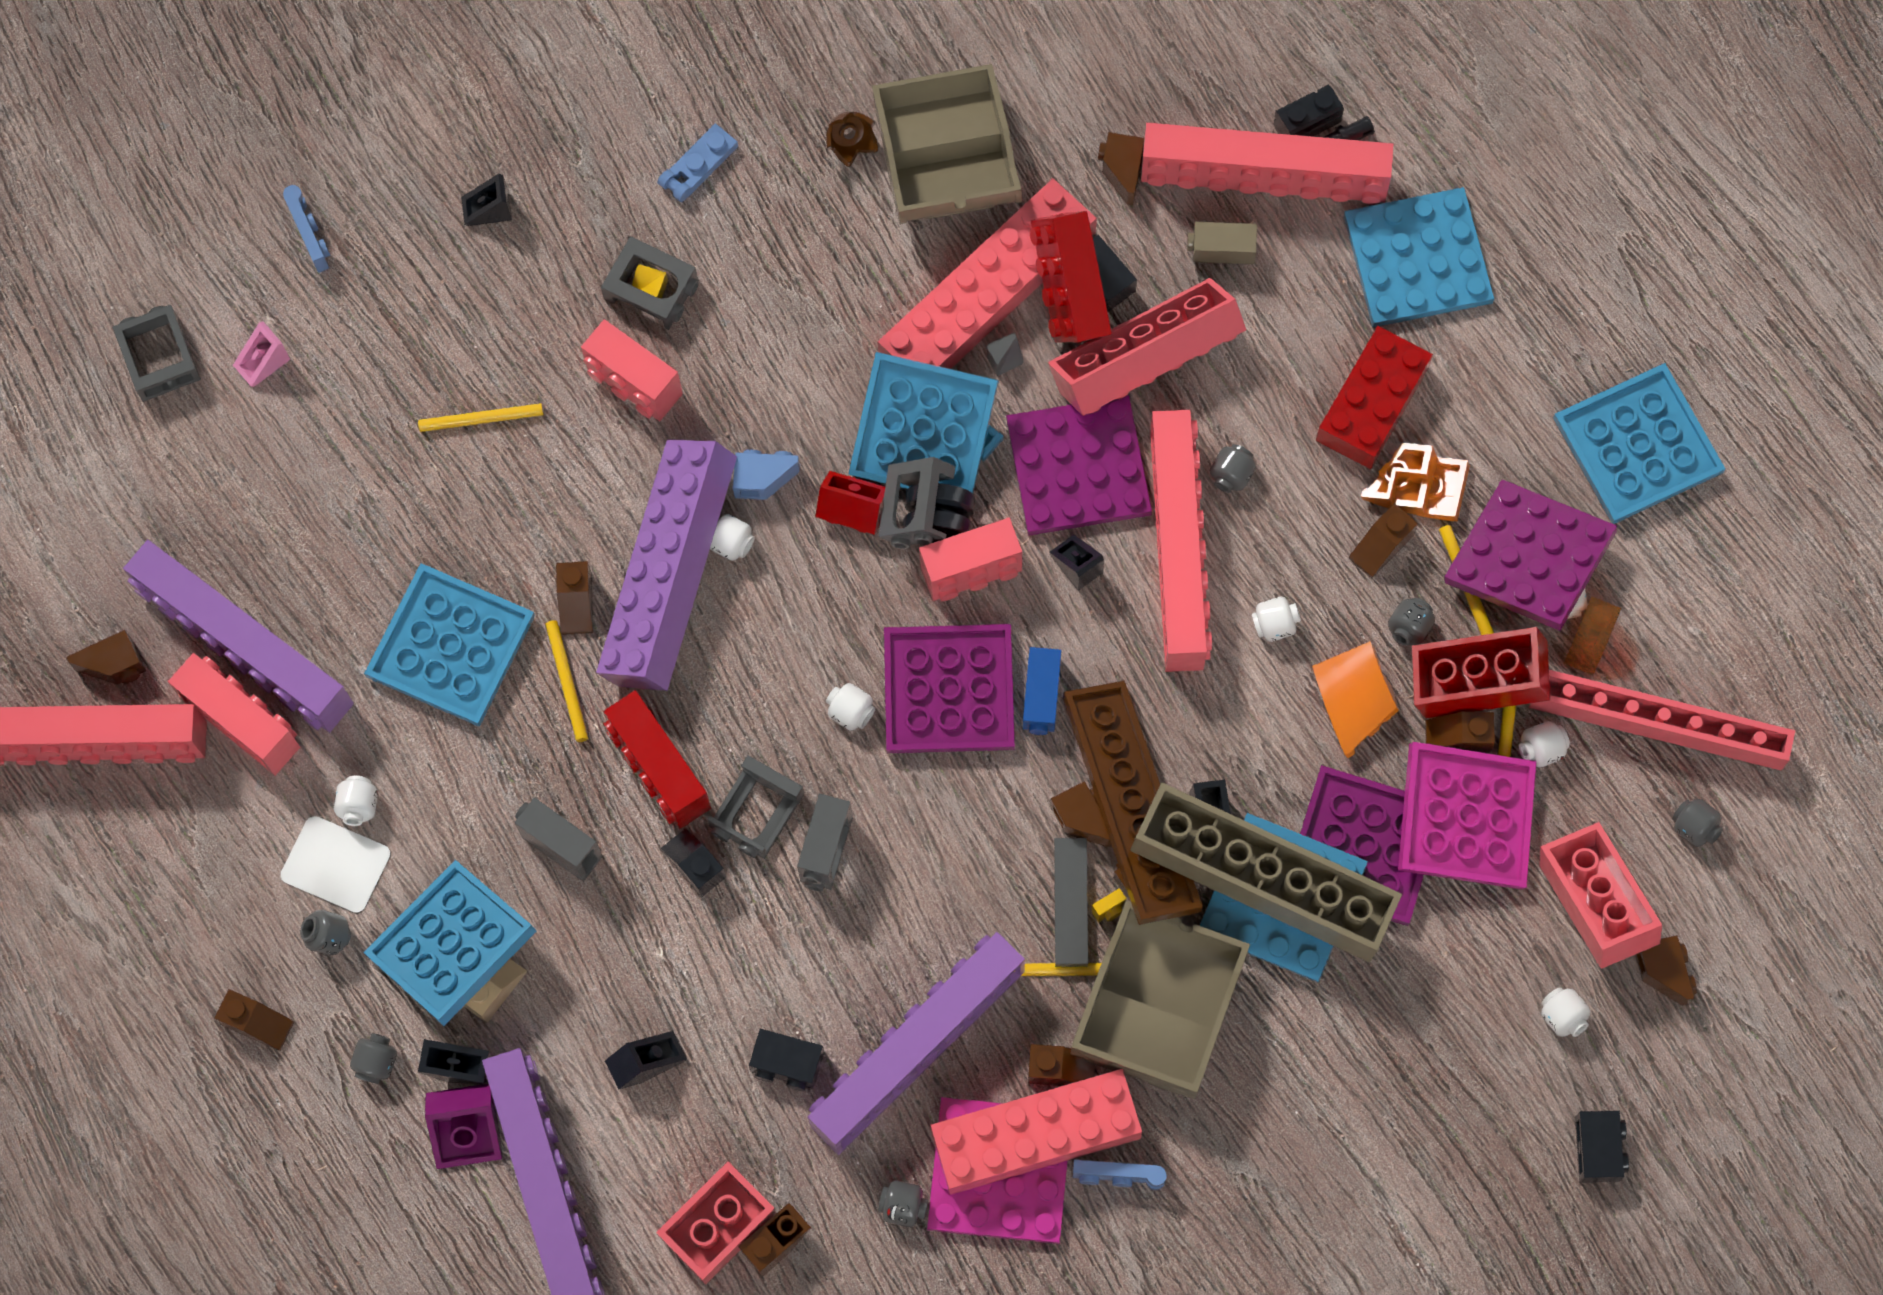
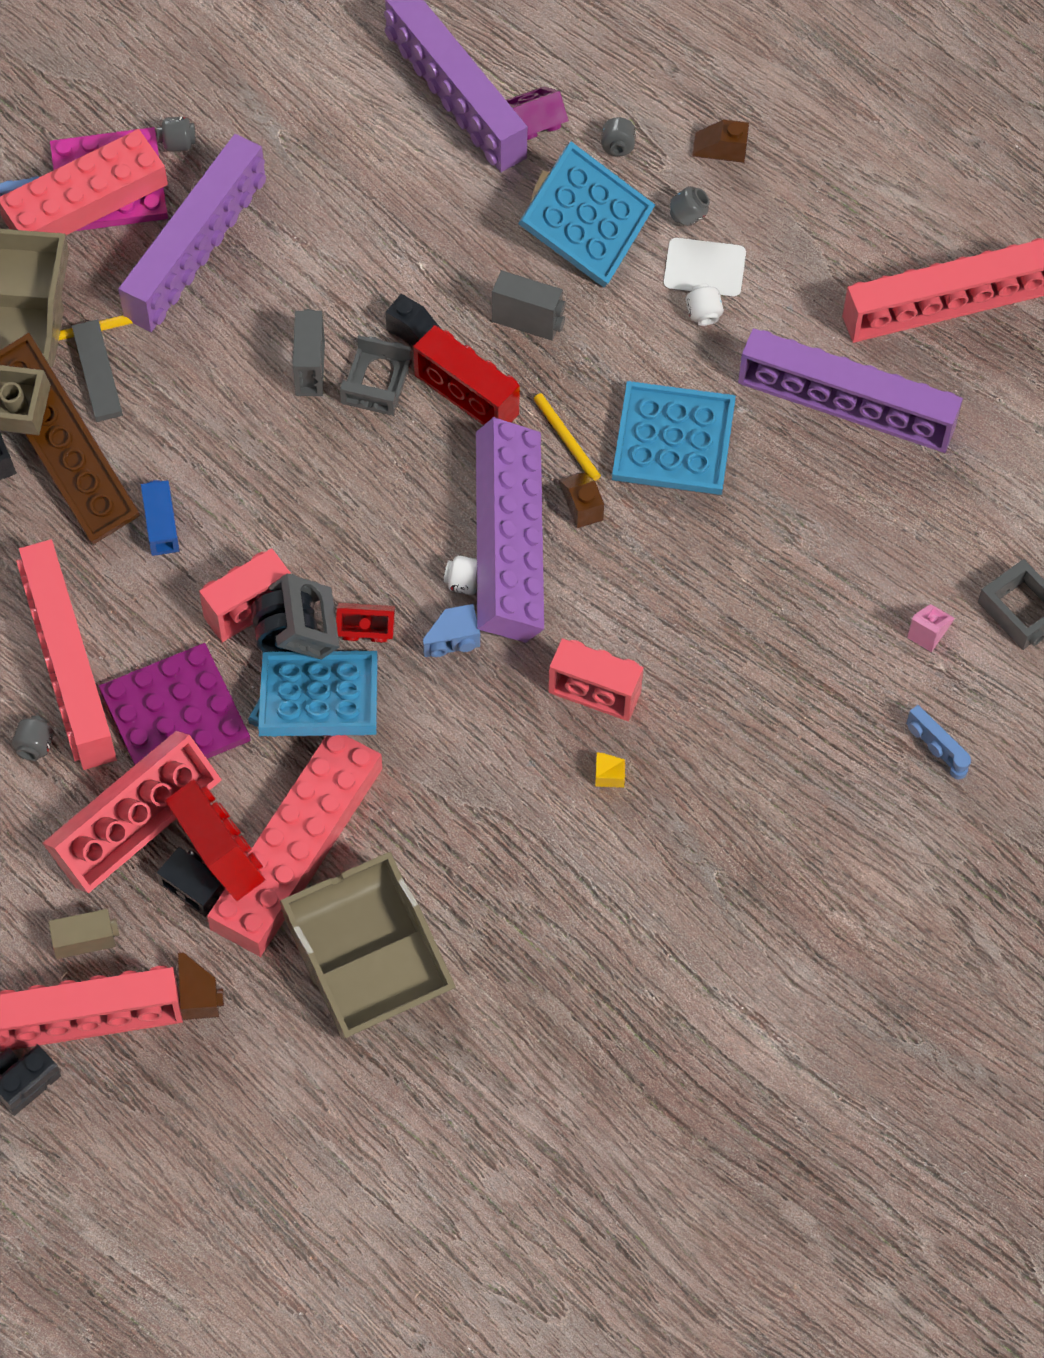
camera: 160 degrees right, 10 degrees down
reddish brown slope [66,629,146,685] -> none
coral brick [168,653,301,776] -> none
yellow bar [418,403,544,432] -> none
black slope [418,1039,489,1084] -> none
black slope [461,174,512,226] -> none
dark grey panel [601,236,699,330] -> none
black slope [605,1031,687,1090] -> none
coral brick [656,1161,777,1285] -> none
medium blue plate [657,123,738,202] -> none
reddish brown slope [738,1202,811,1277] -> none
black brick [749,1028,825,1091] -> none
reddish brown piece [826,111,878,167] -> none
white head [826,683,875,731] -> none
magenta plate [884,624,1015,754] -> none
dark grey slope [987,333,1023,376] -> none
reddish brown slope [1028,1044,1095,1086] -> none
black slope [1049,535,1104,591] -> none
reddish brown slope [1050,781,1112,847] -> none
yellow plate [1091,888,1127,923] -> none

